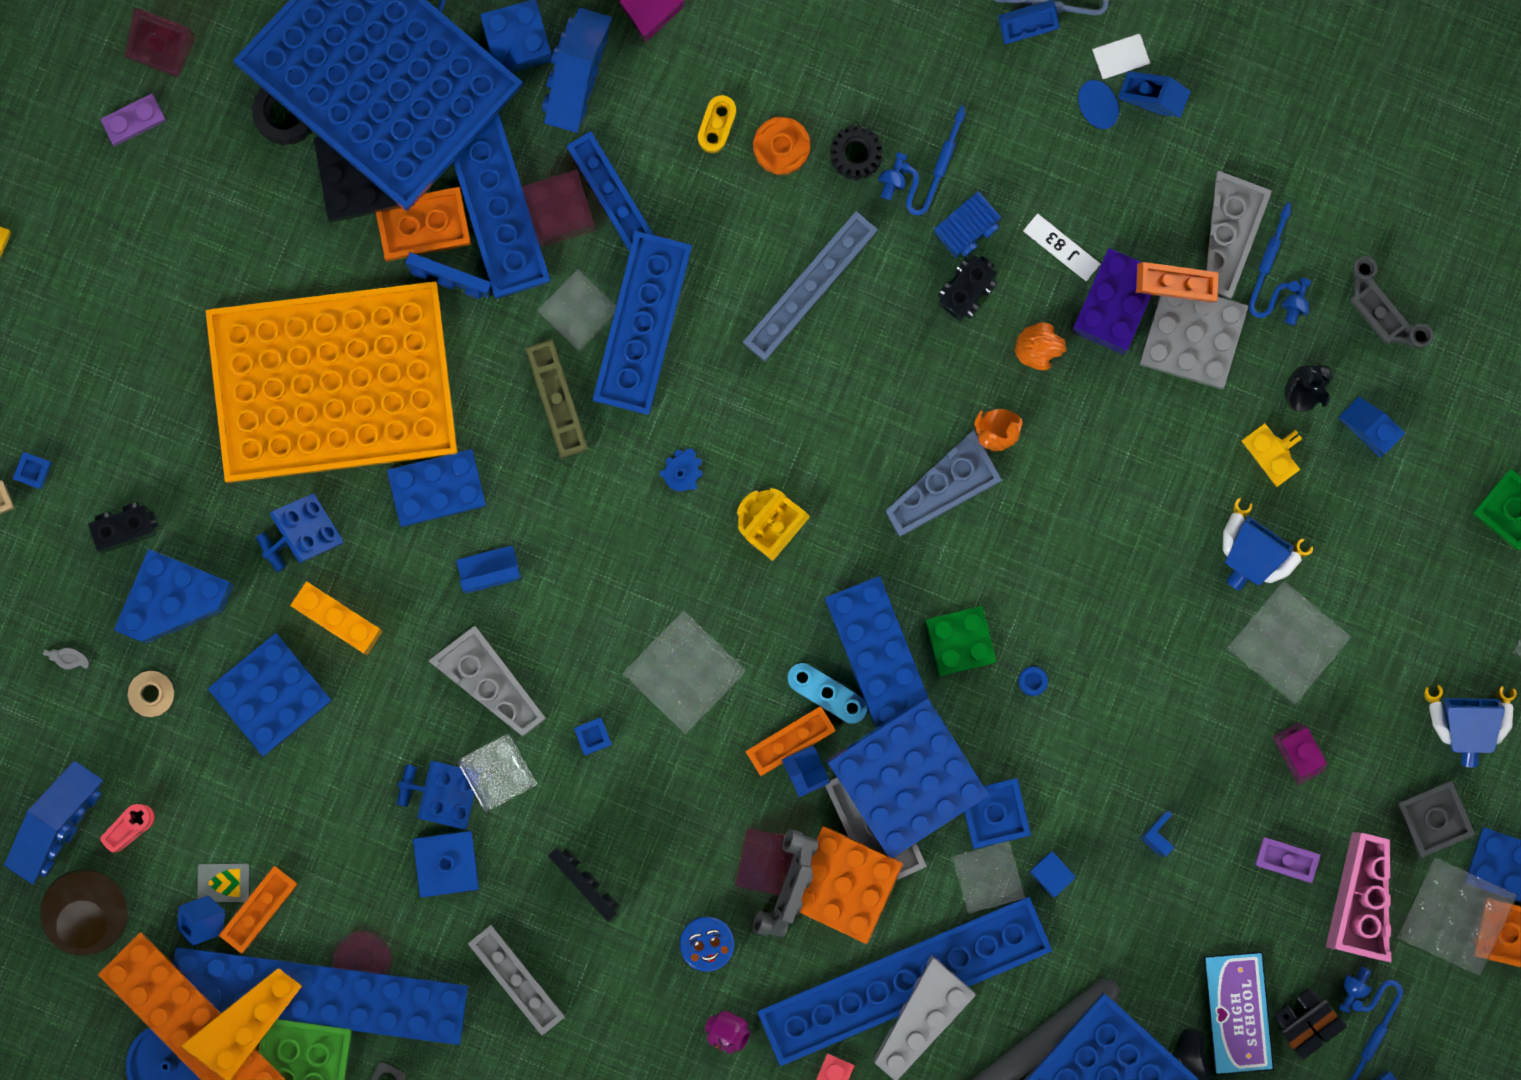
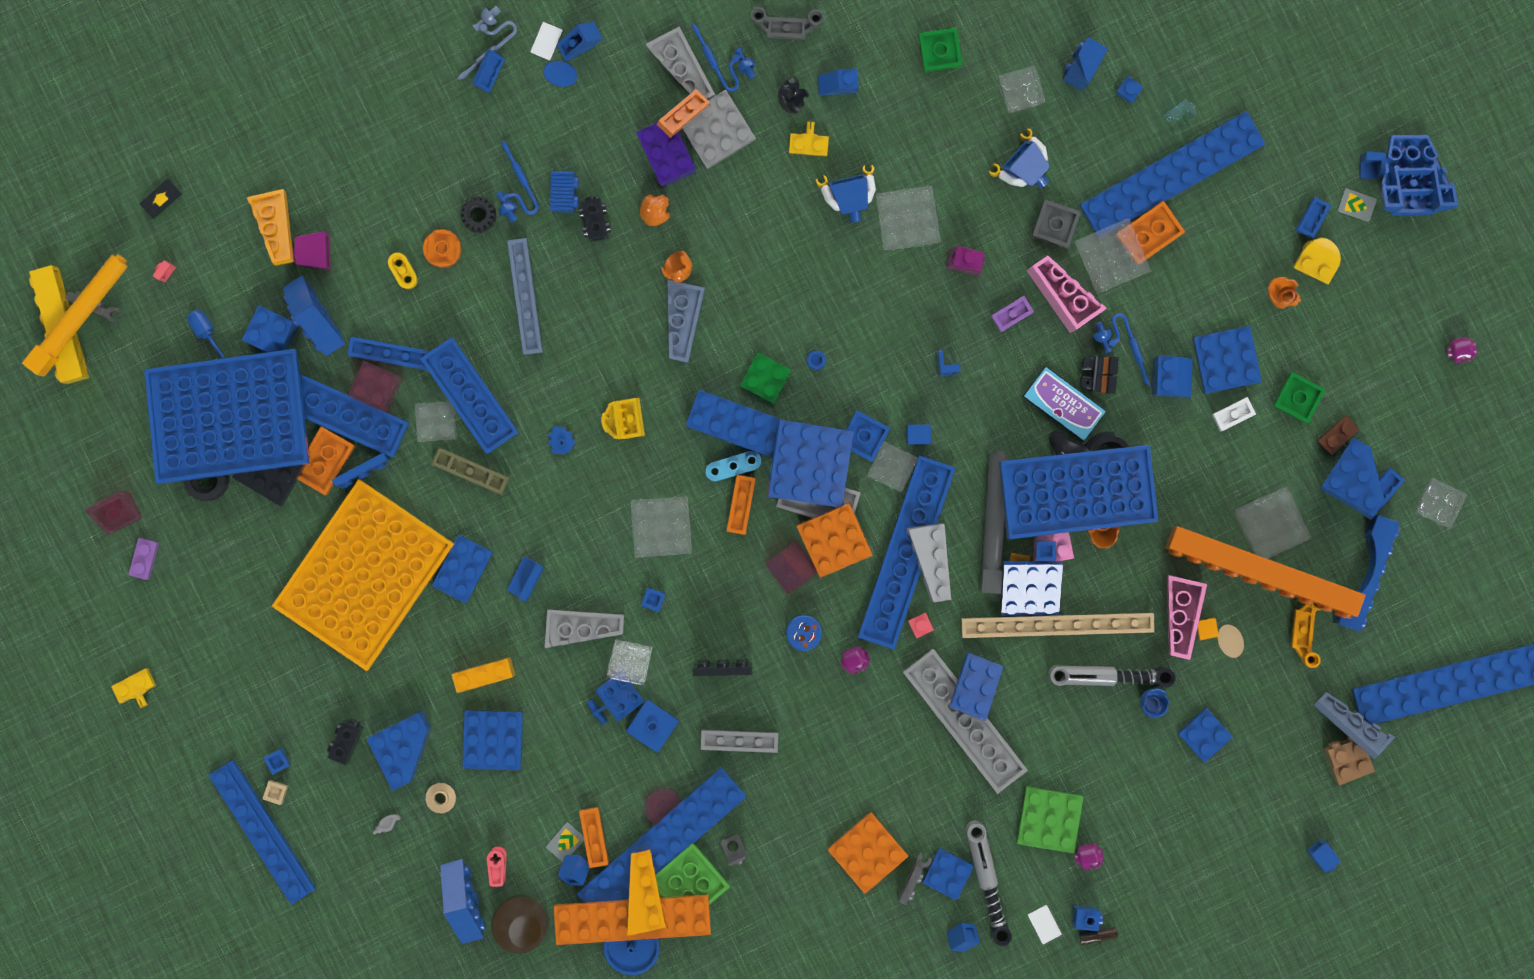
camera: 50 degrees left, 5 degrees up
blue plate [255,493,344,573] -> none
dark grey plate [753,828,818,938] -> none
blue panel [782,746,830,797] -> none
white sticker [1023,213,1100,281] -> none

